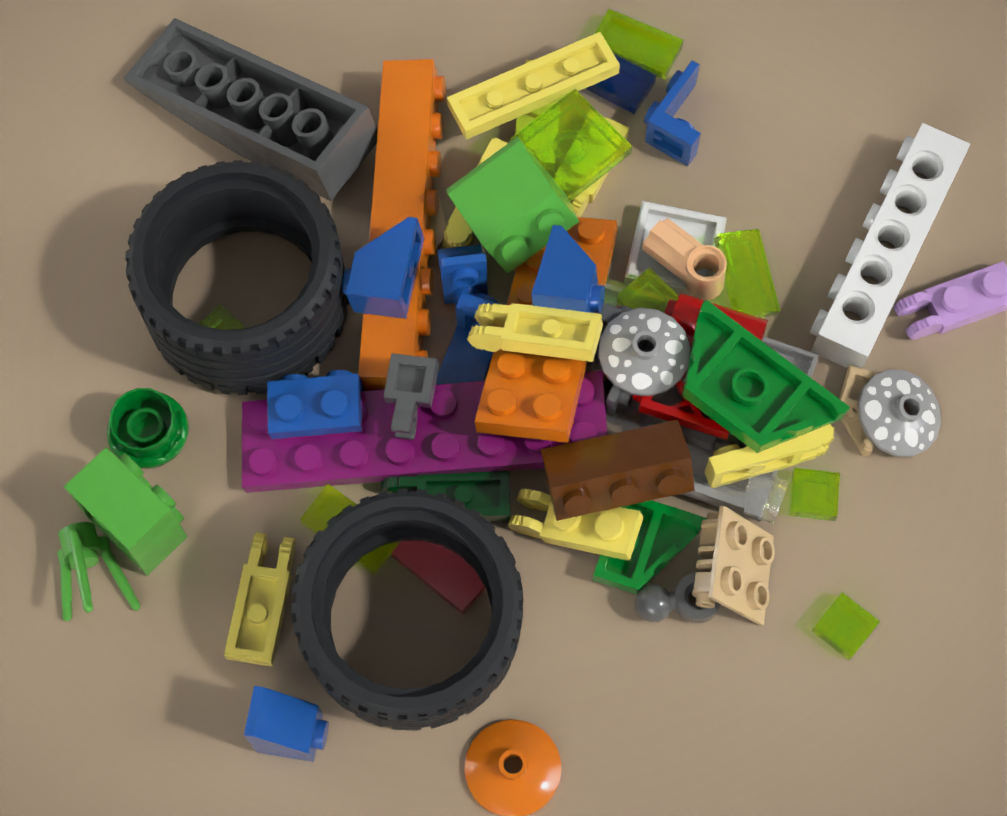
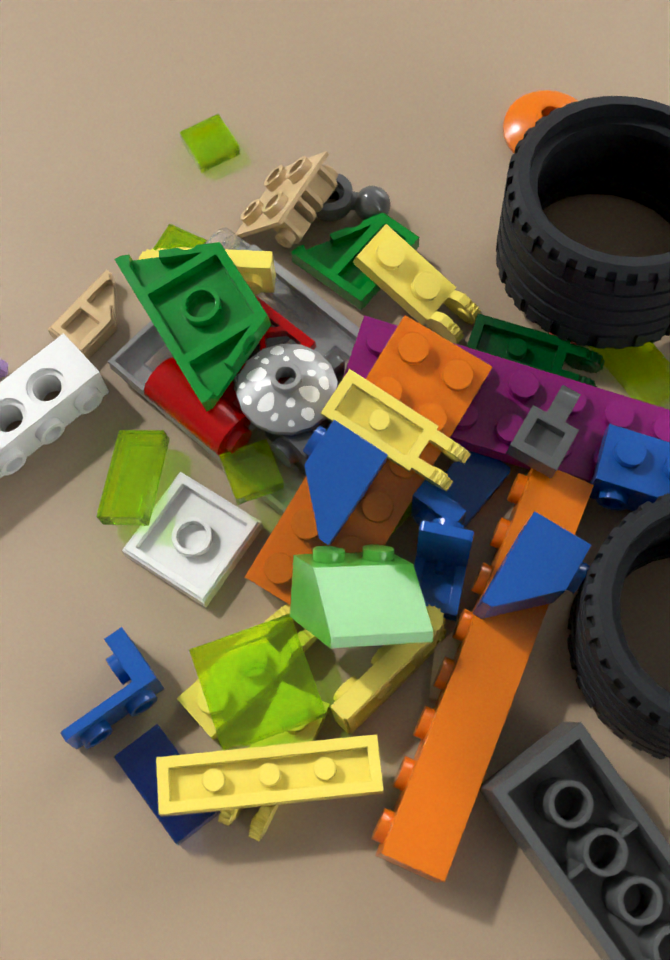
camera: 155 degrees left, 0 degrees up
reddish brown brick [541,420,695,521] -> none
clear neon green tile [595,9,684,79] -> none
light nougat piece [642,218,727,300] -> none
light grey dish [857,369,941,457] -> none

